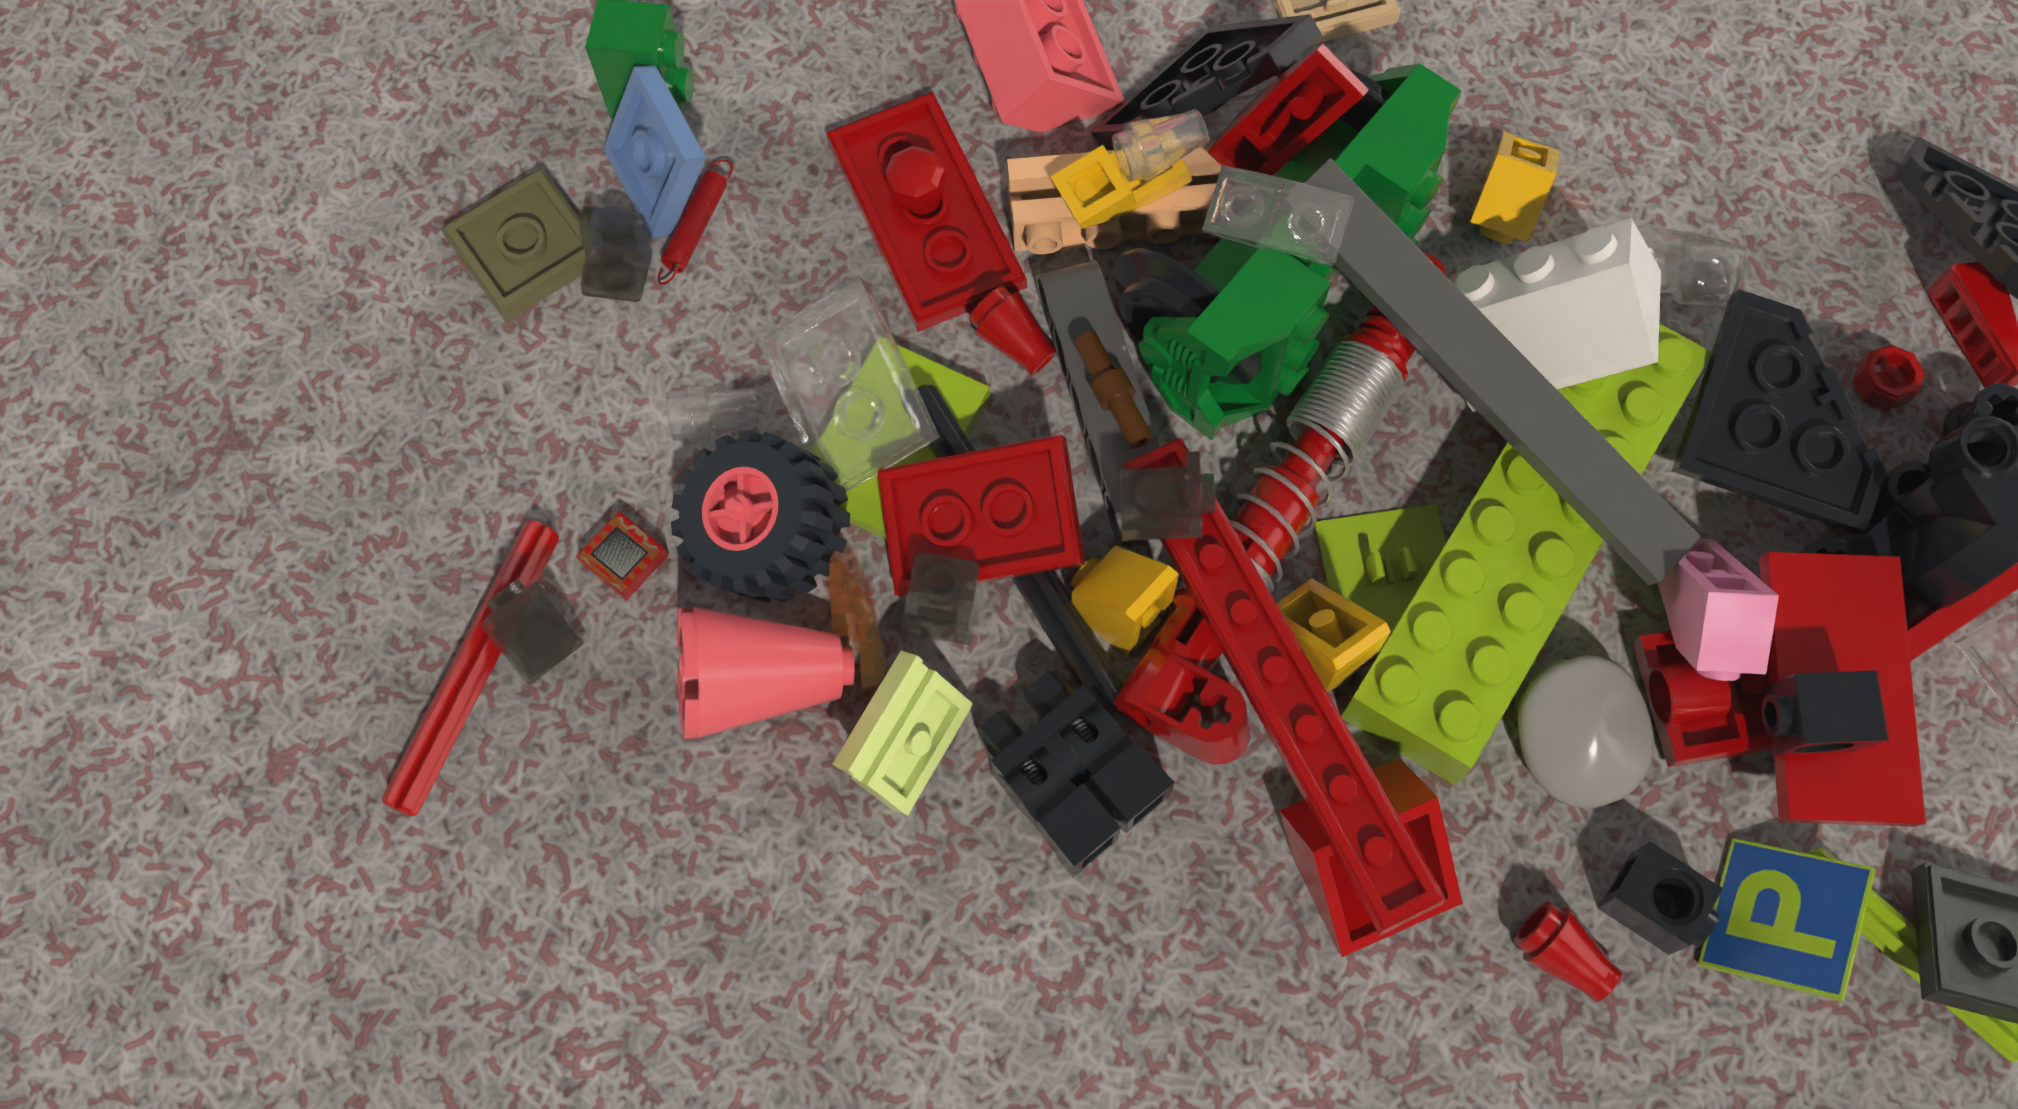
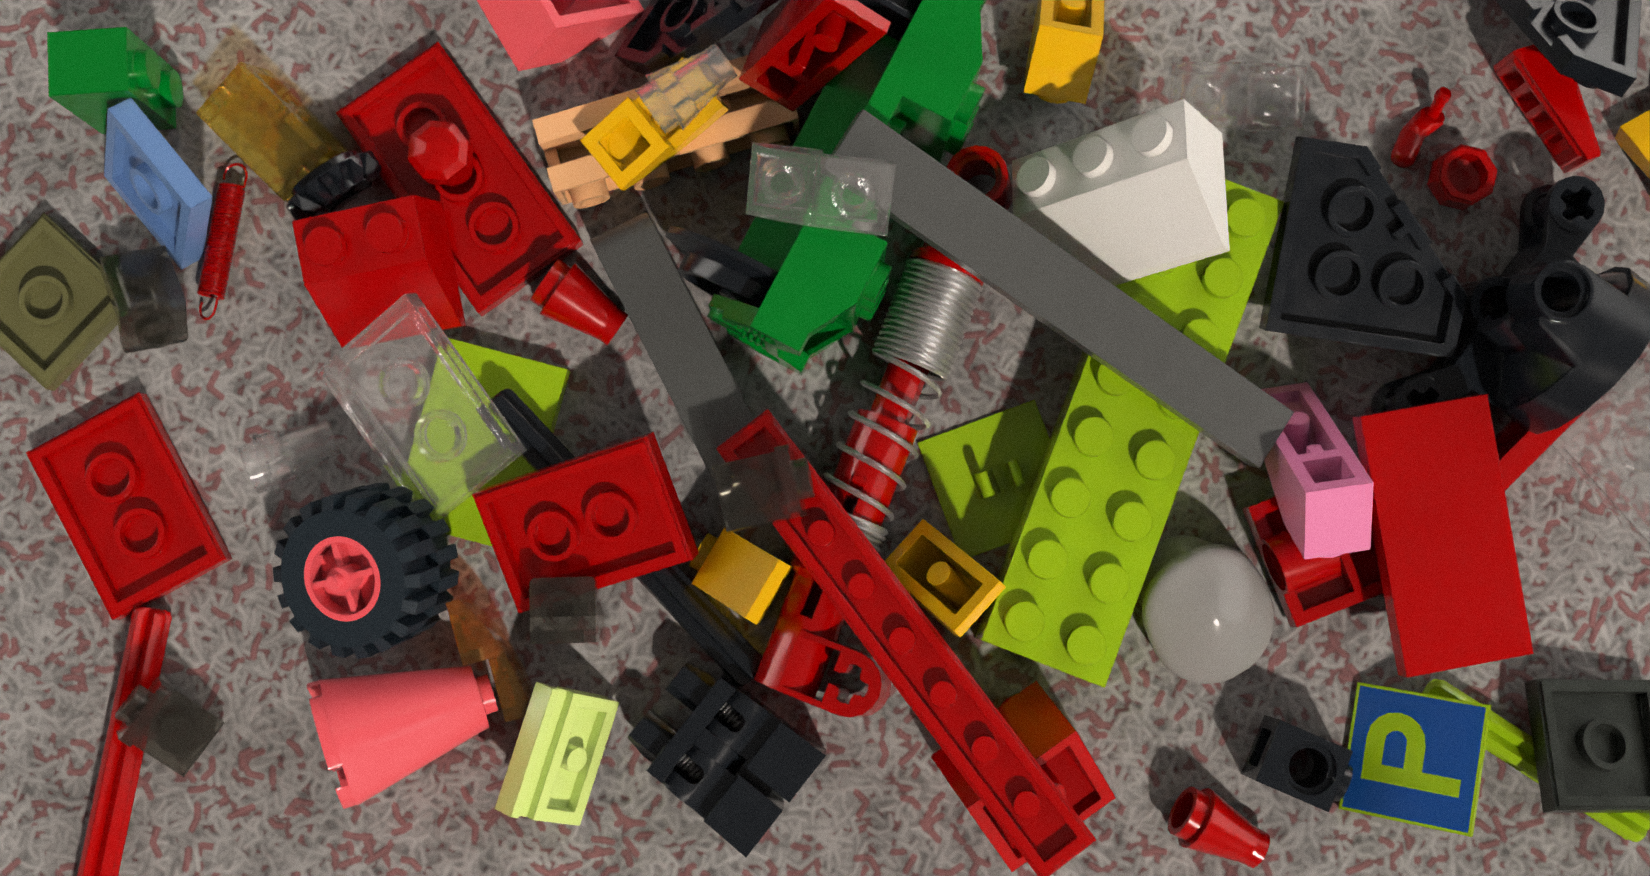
camera: 15 degrees left, 15 degrees up
tile [576,511,669,601] -> none
reddish brown bar [1074,330,1153,449] -> none
black brick [1761,670,1889,755] -> none
none -> red tile [26,392,233,620]
none -> clear yellow hinge [196,61,350,202]
none -> black gear [286,150,382,220]
none -> red slope [292,195,466,350]
none -> red piece [1391,87,1451,168]

